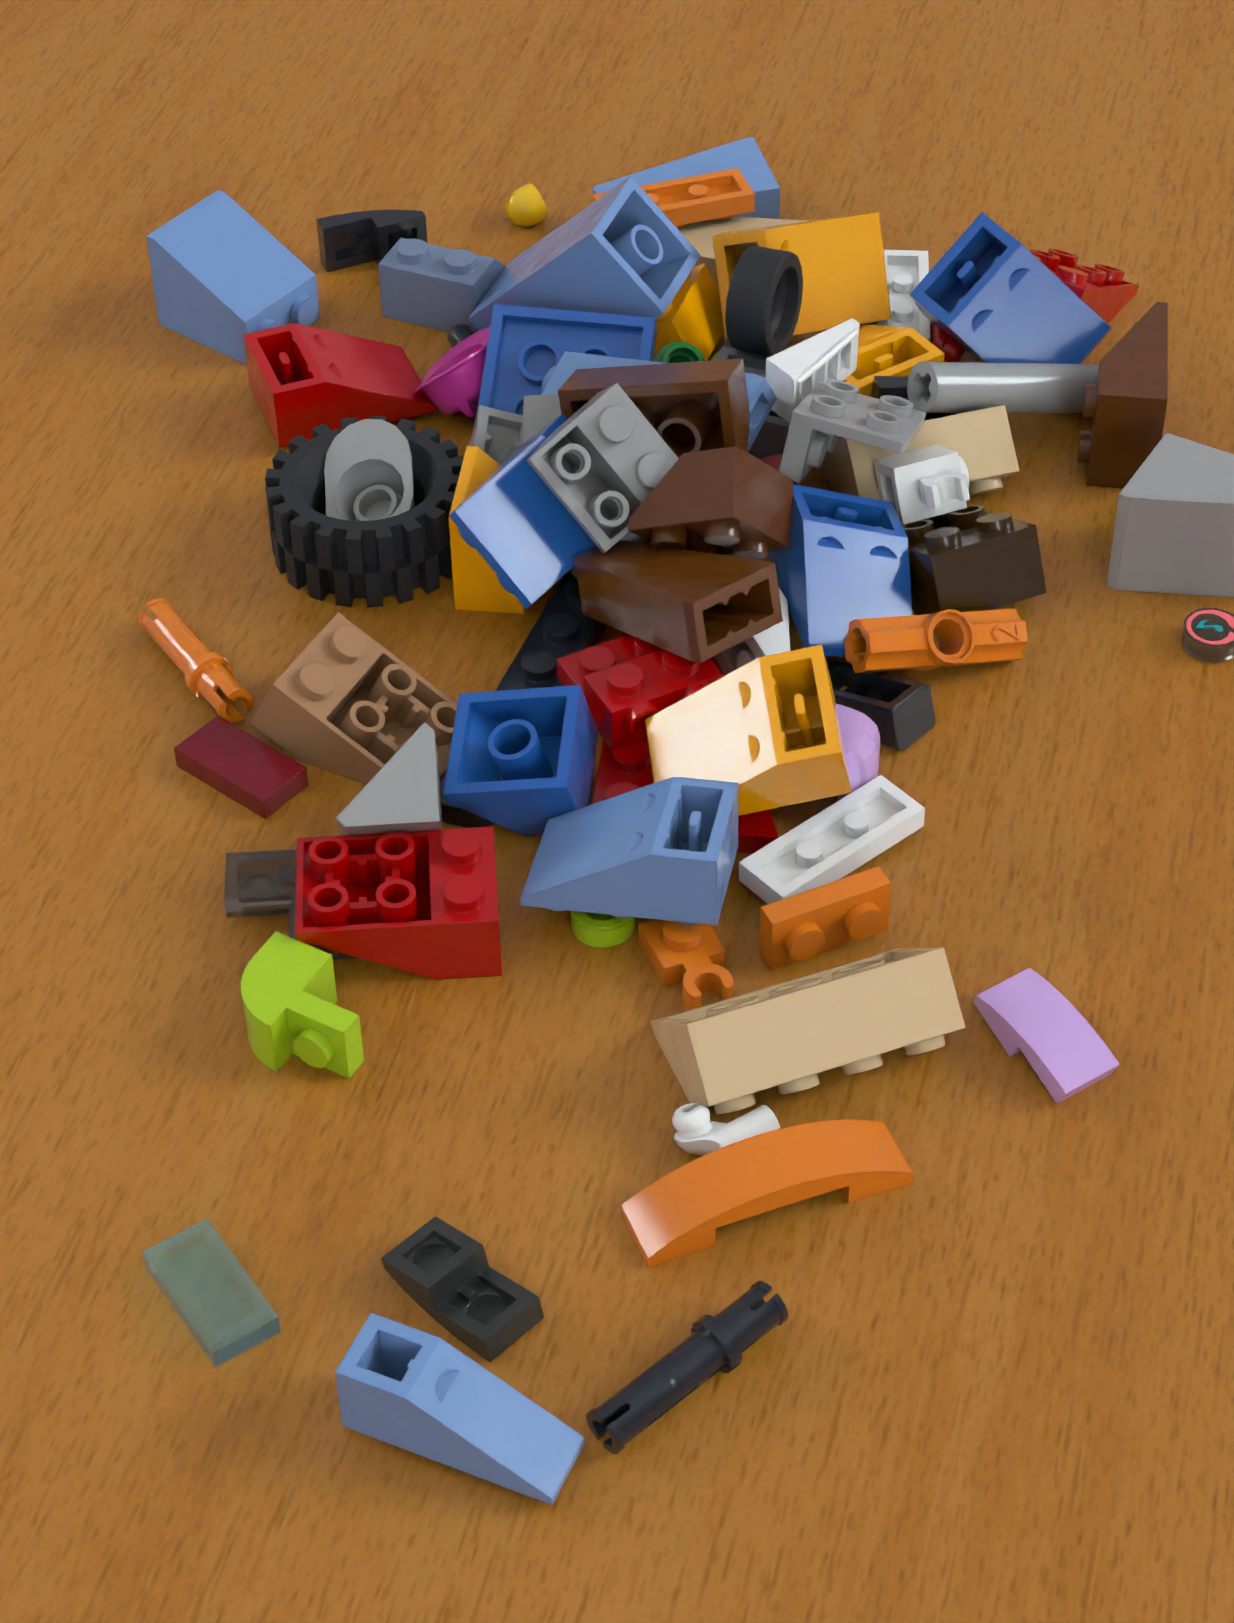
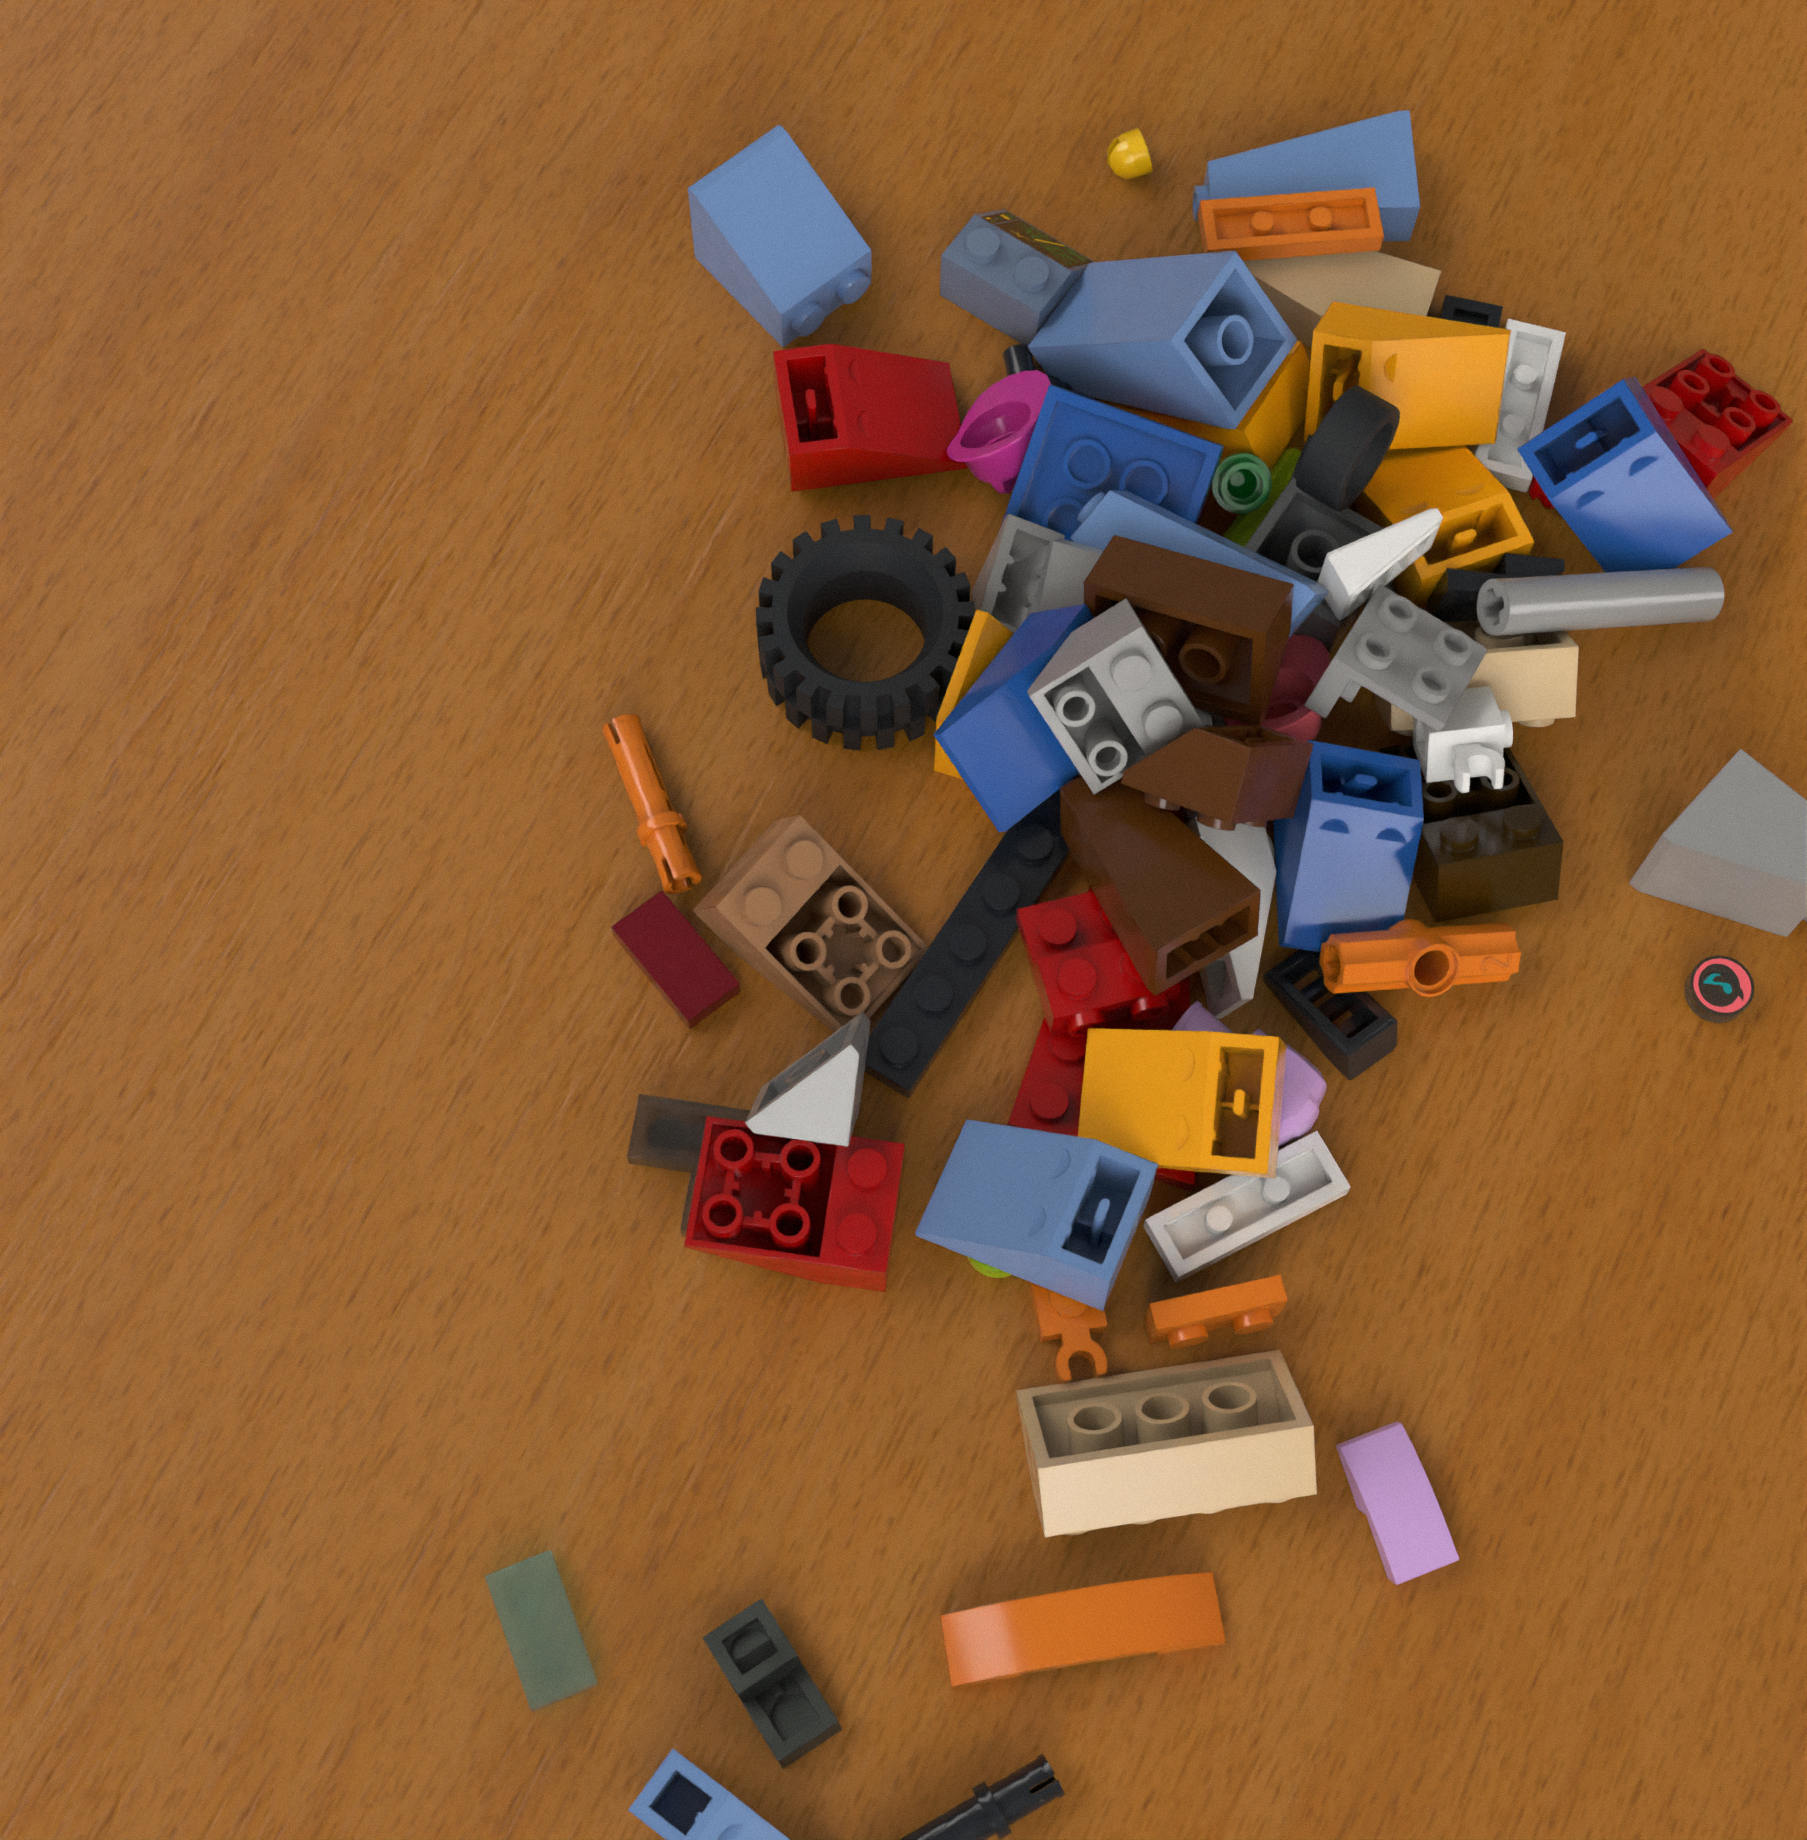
camera: 10 degrees right, 25 degrees up
lime brick [240,931,364,1079] -> none
black slope [316,210,428,273] -> none
light grey piece [324,419,415,521] -> none
blue slope [443,685,598,836] -> none
white arm [672,1103,780,1156] -> none
reddish brown slope [1077,302,1168,488] -> none

